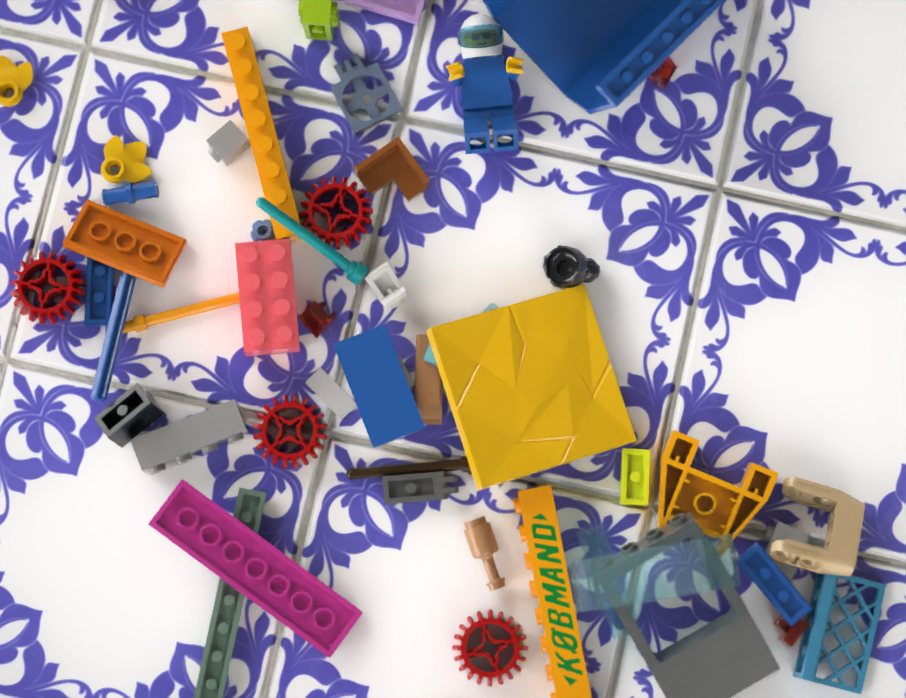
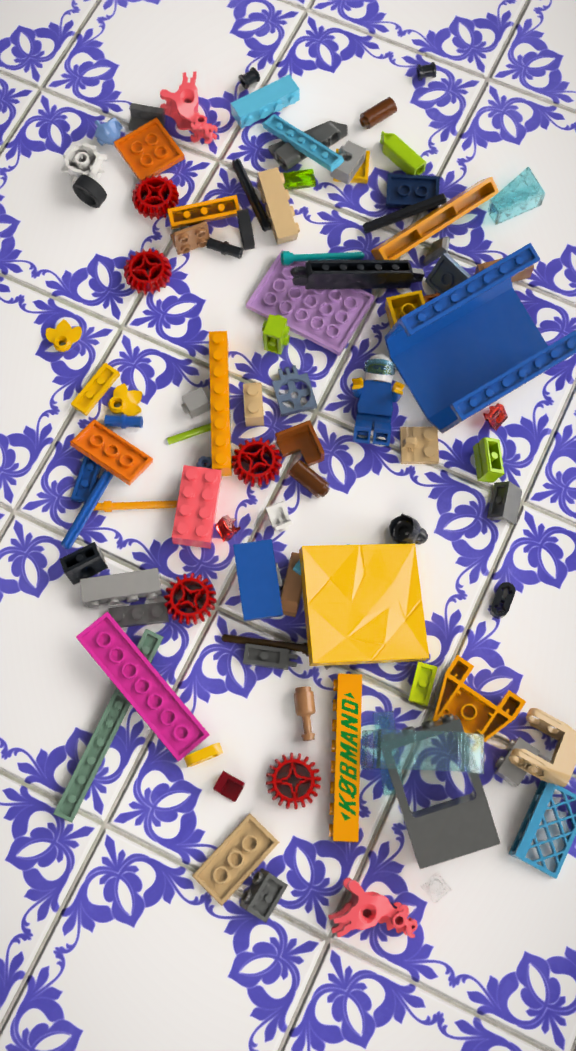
camera: 15 degrees right, 10 degrees down
red gear [10,251,85,325] -> none
teal piece [255,197,368,285] -> none
white sticker [306,368,356,419] -> none
blue tile [735,542,813,626] -> none
clear red tile [773,615,809,647] -> none
none -> yellow plate [71,363,120,416]
none -> flat silver plate [108,602,169,627]
none -> lime bar [166,423,211,445]
none -> yellow beam [184,743,223,768]
none -> dark red panel [213,771,246,802]
none -> tan brick [243,382,264,427]
none -> reddish brown brick [289,460,330,498]
none -> tan hinge [400,427,439,464]
none -> lime brick [473,437,504,483]
none -> dark grey panel [487,481,522,525]
none -> black beam [490,582,516,619]

